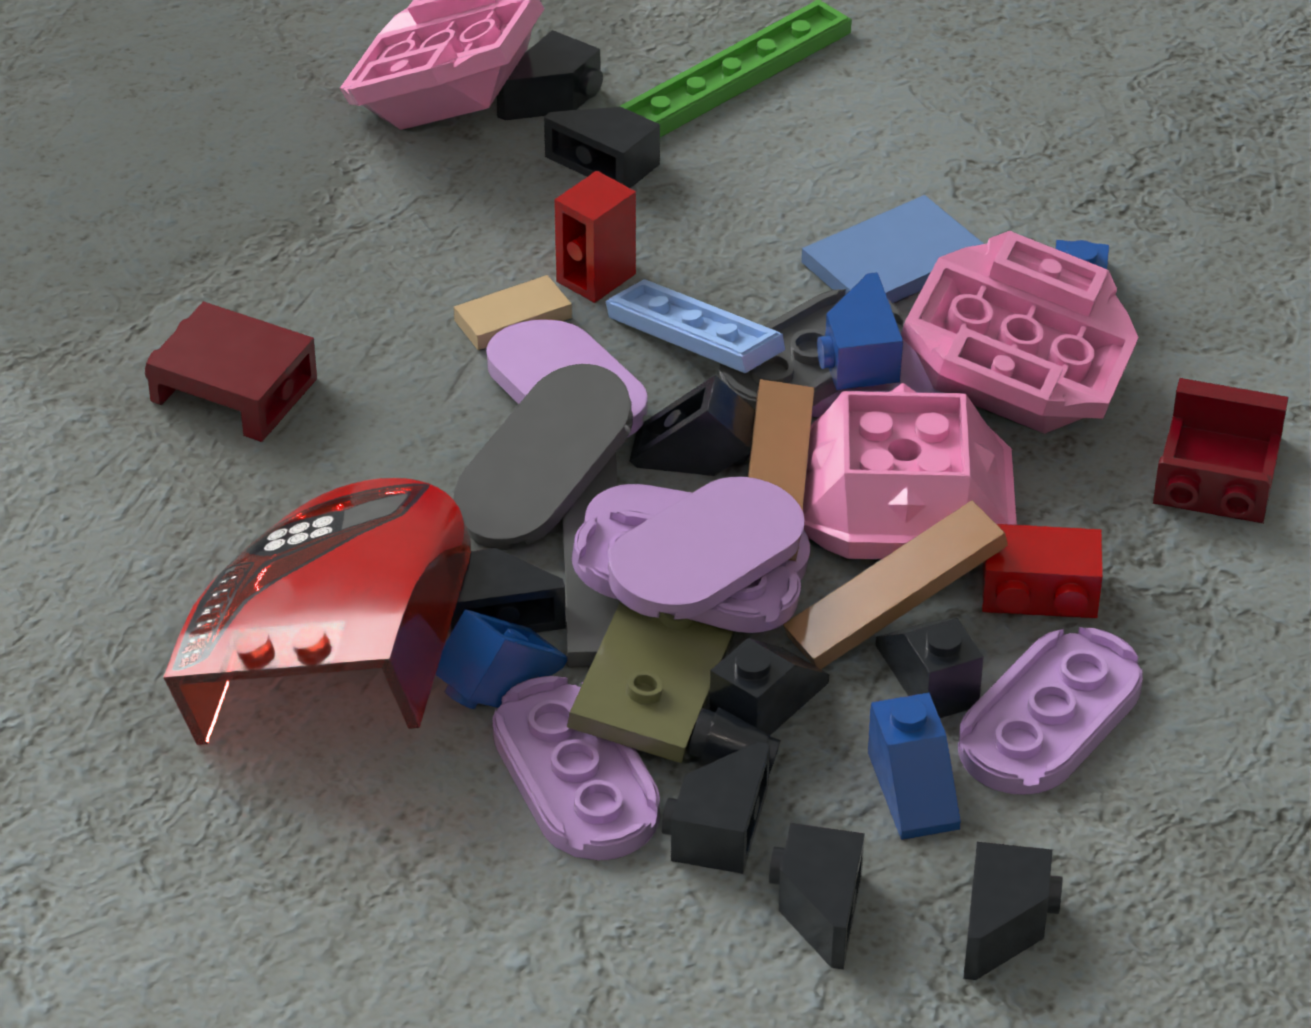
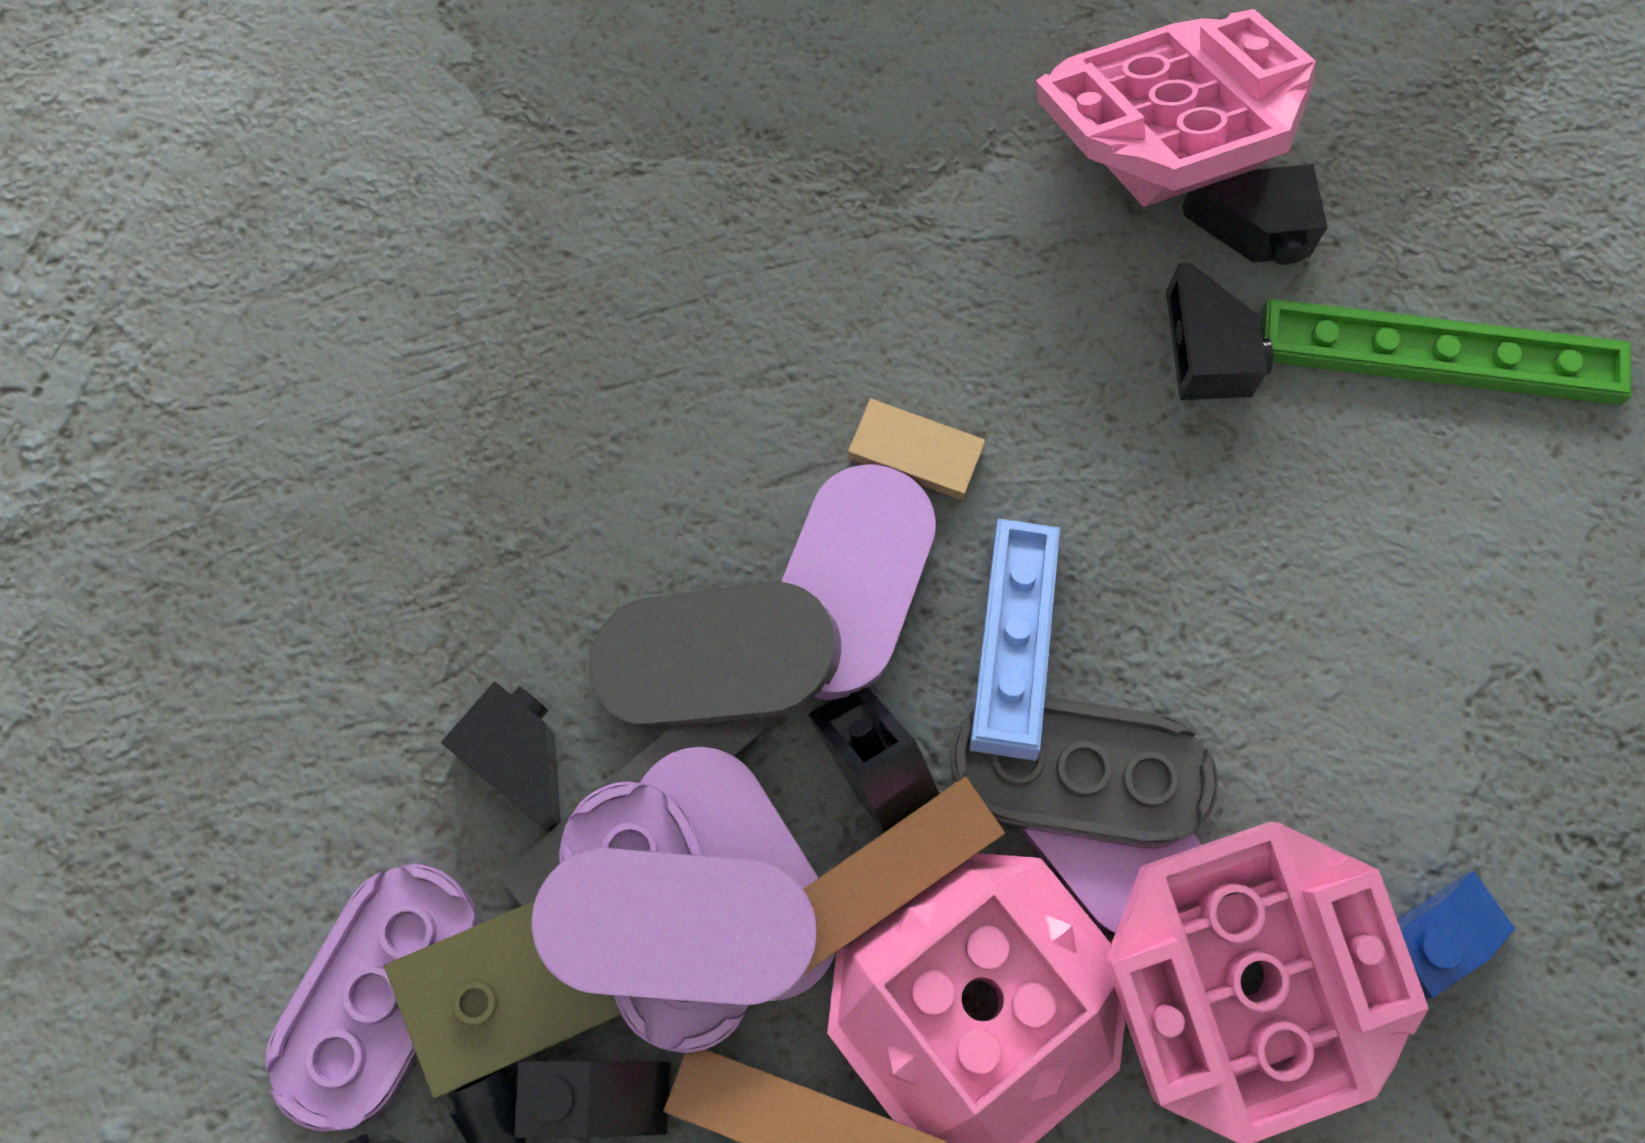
camera: 50 degrees right, 30 degrees up
dark red panel [145,301,317,442] -> none
windscreen [163,478,471,745] -> none
blue slope [430,609,568,709] -> none
red brick [554,171,636,303] -> none
medium blue tile [801,195,984,303] -> none
blue slope [817,272,903,390] -> none

